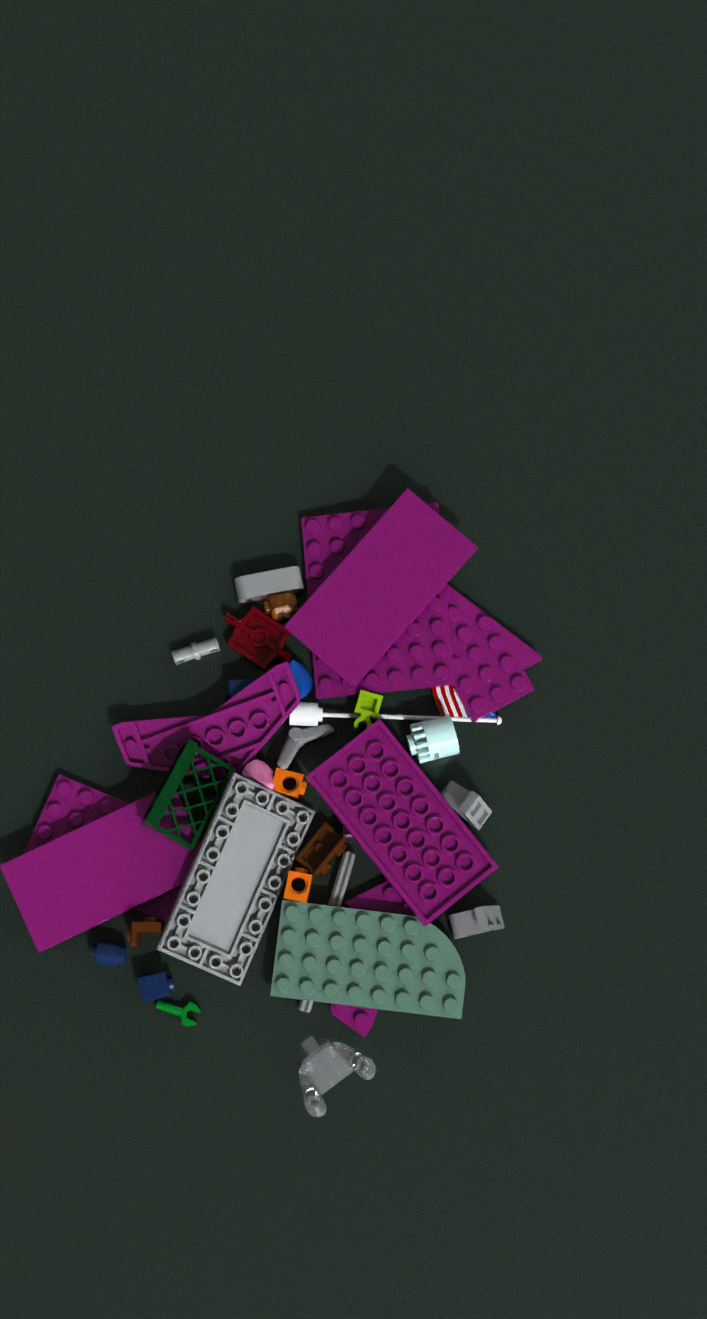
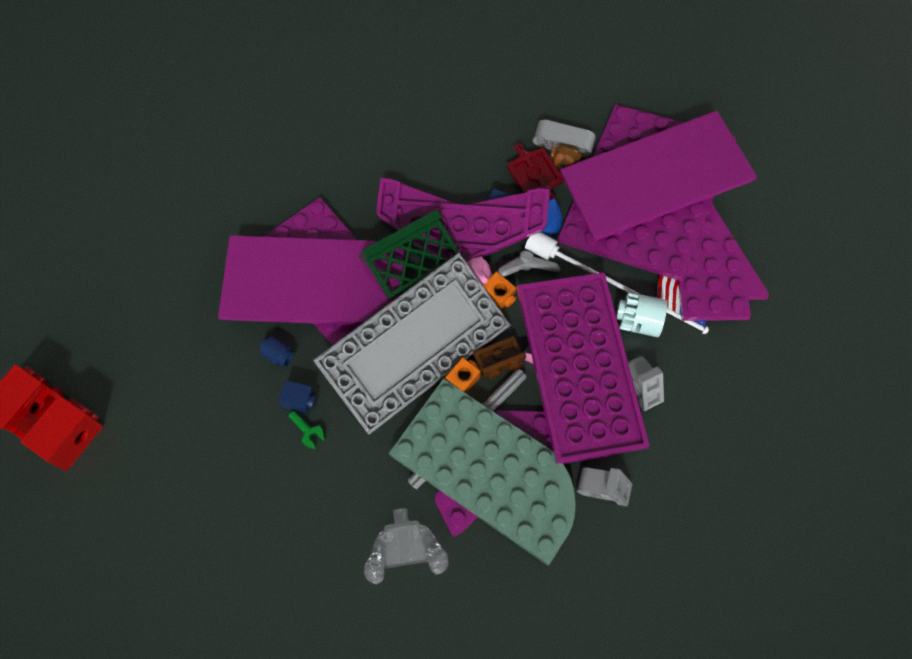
camera: 30 degrees right, 10 degrees down
reddish brown bracket [127,917,165,948] -> none
light grey pin [172,637,221,665] -> none
lime plate [353,690,383,731] -> none

